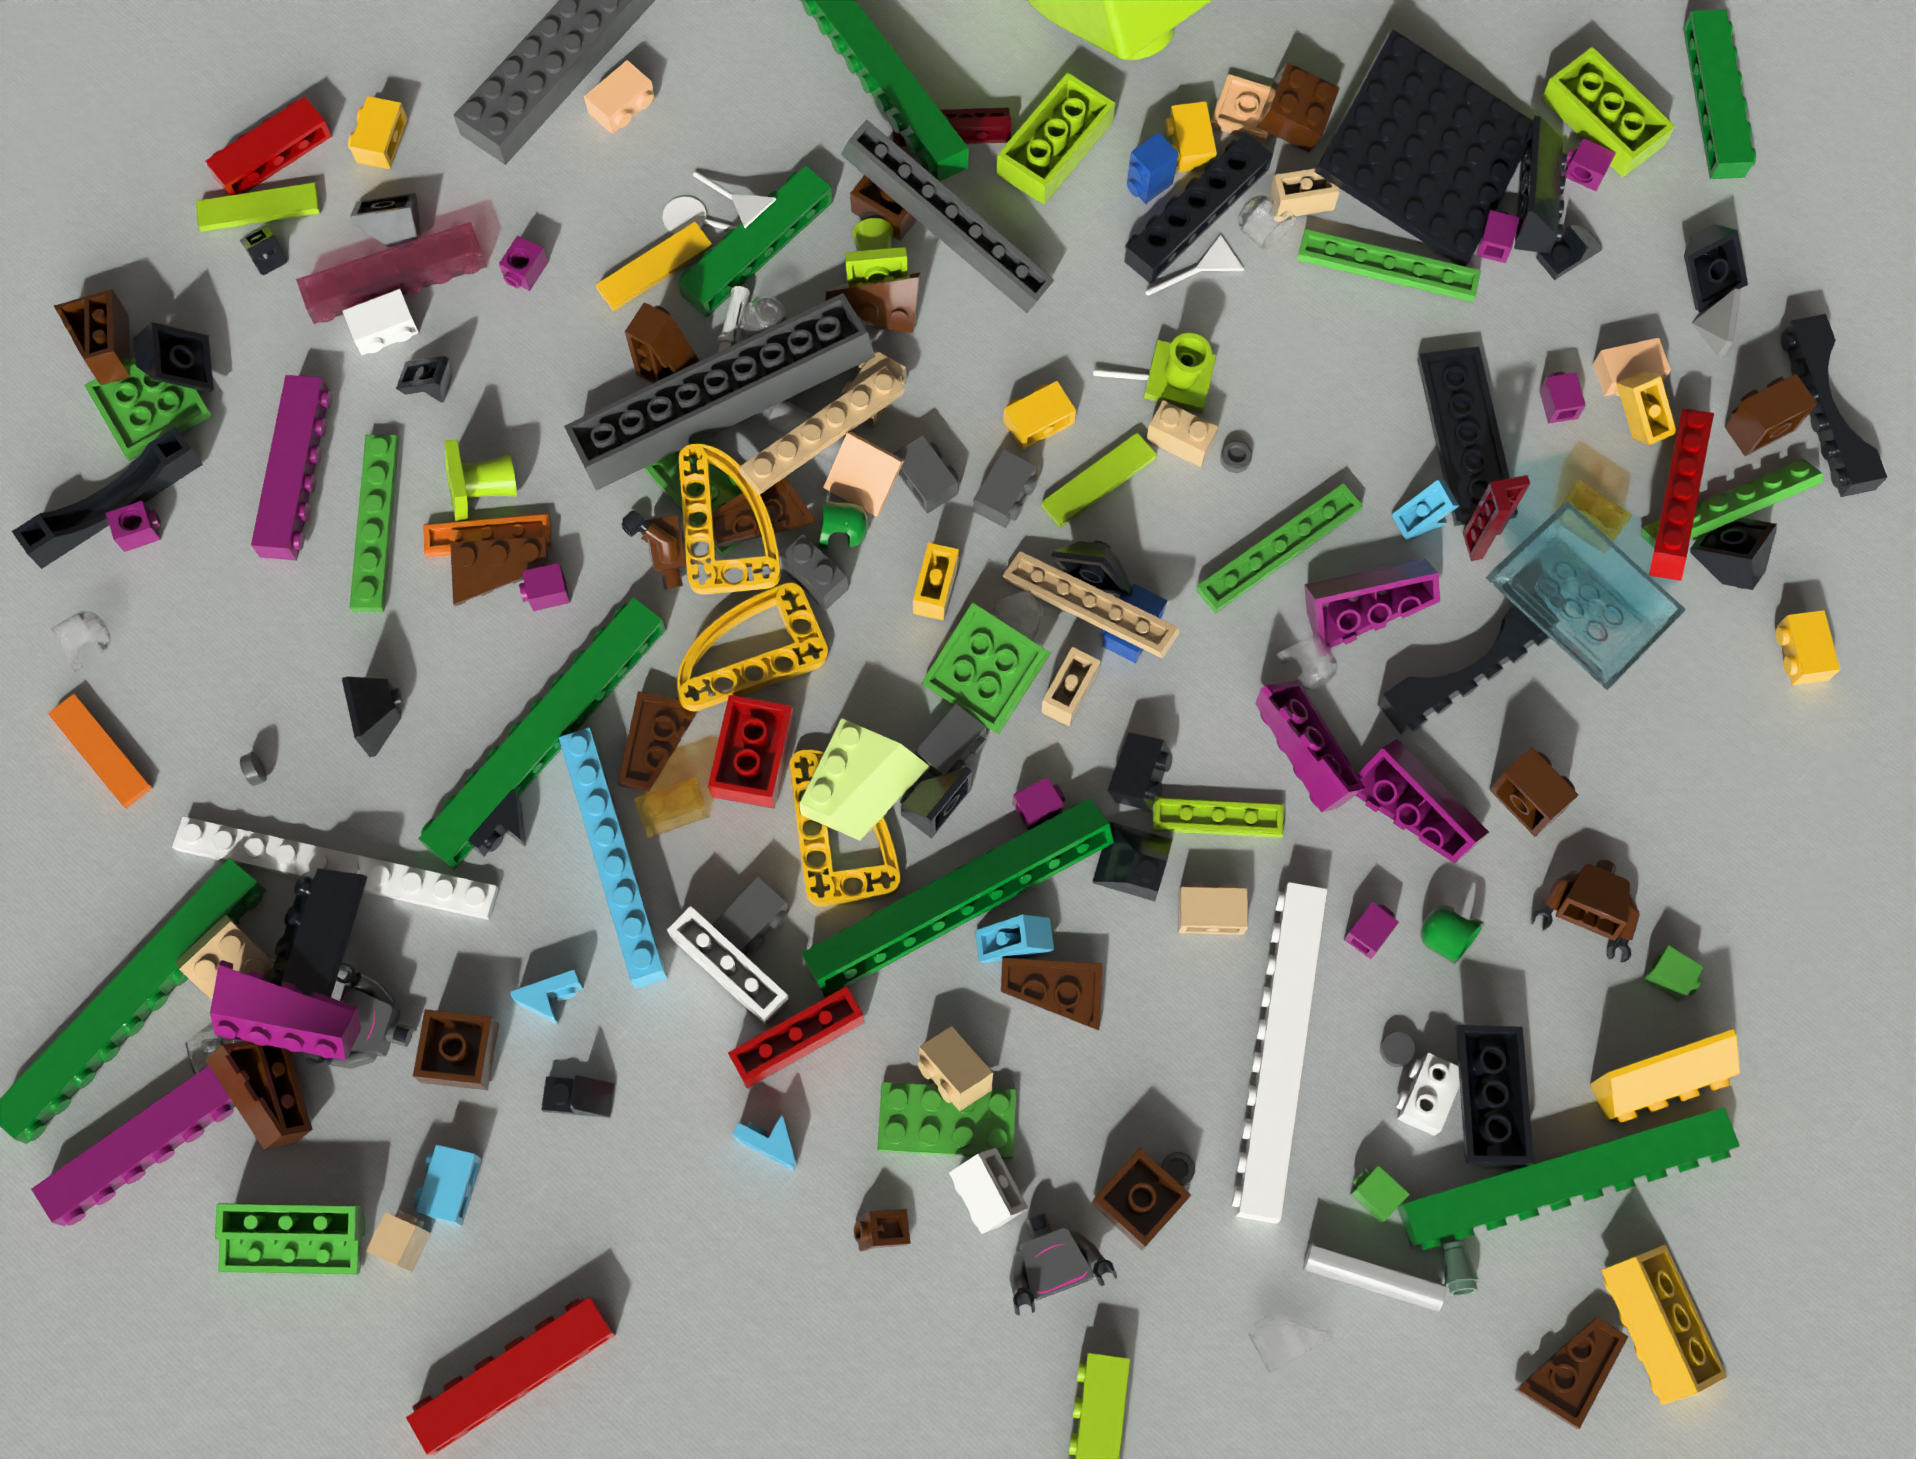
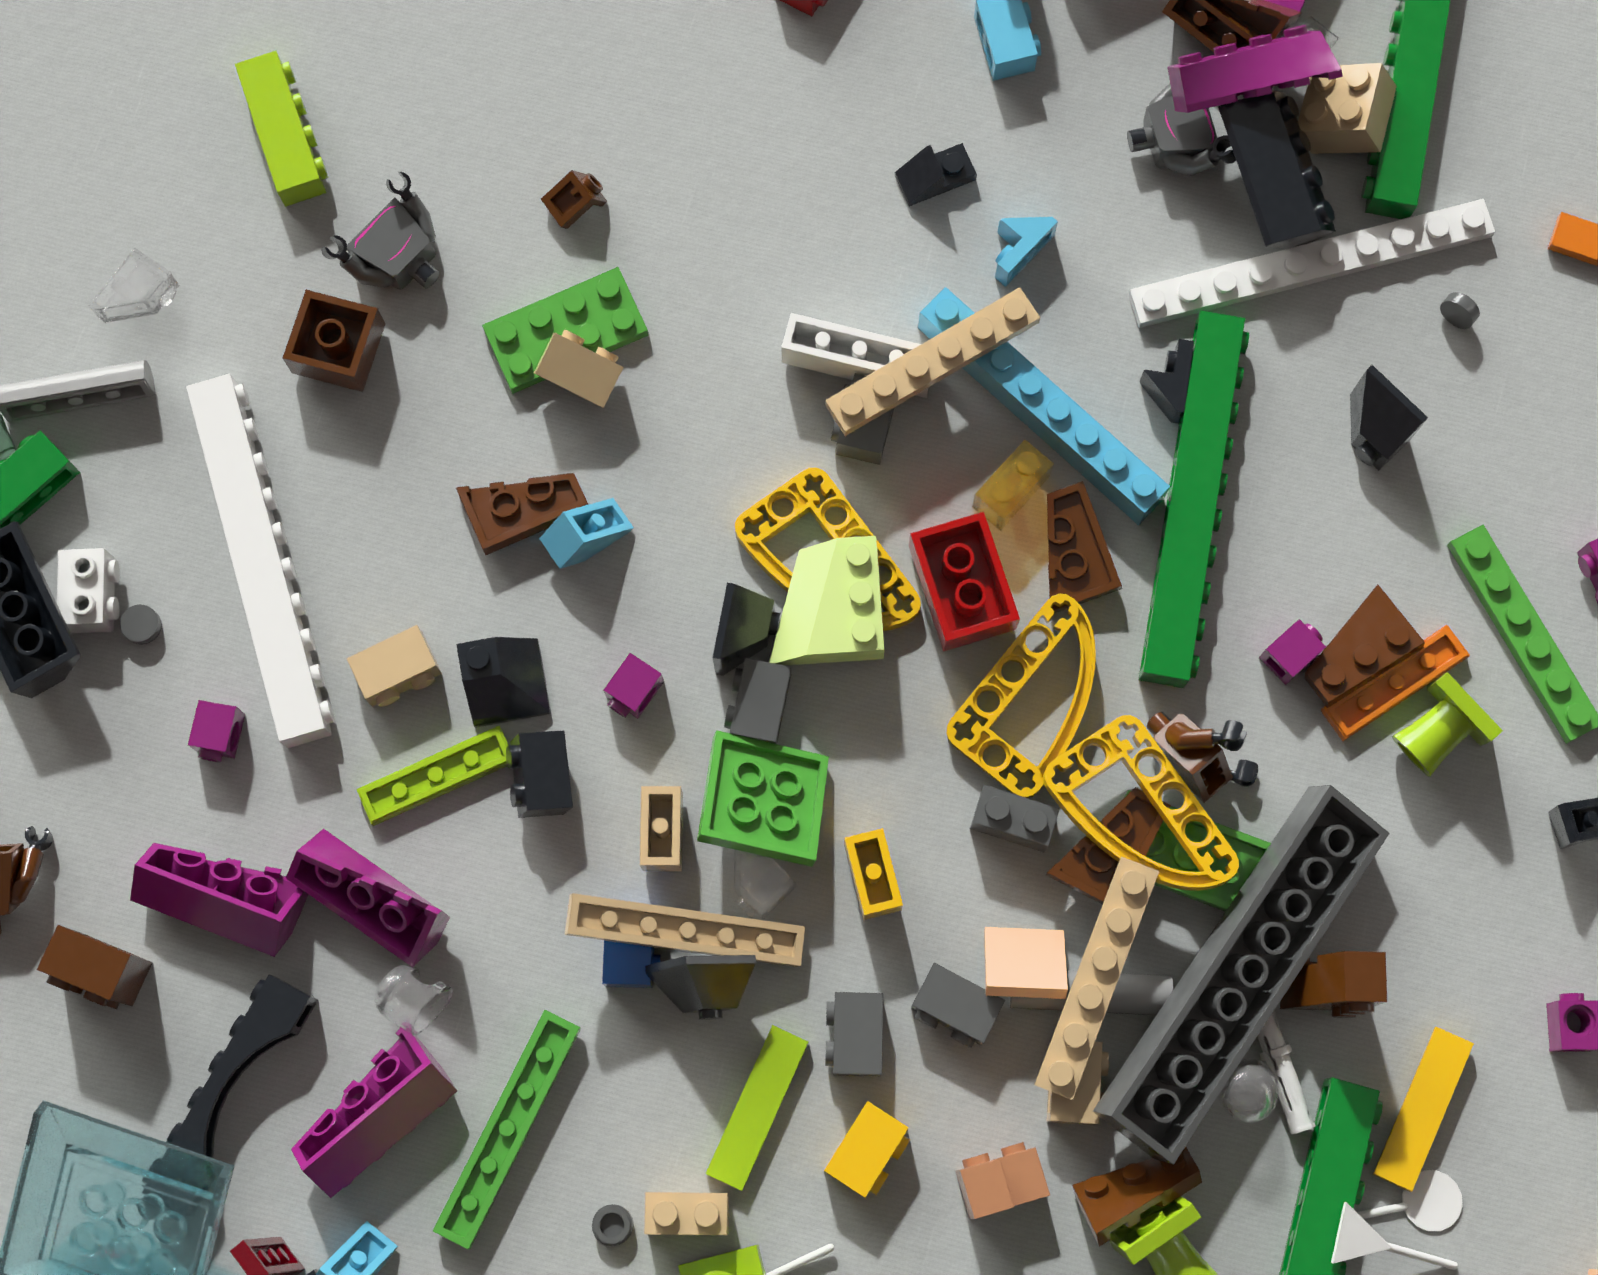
camera: 155 degrees right, 5 degrees up
reddish brown brick [413,1009,499,1090] -> none
red brick [728,986,865,1089] -> none
medium azure slope [732,1115,797,1171] -> none
green brick [801,798,1114,998] -> none
green helmet [818,501,868,549] -> none
white brick [949,1148,1029,1234] -> none
dark grey tile [1160,1152,1195,1187] -> none
bright green brick [1351,1165,1410,1223] -> none
green helmet [1420,905,1484,964] -> none
none -> tan plate [825,287,1040,436]
none -> nougat brick [955,1142,1050,1219]

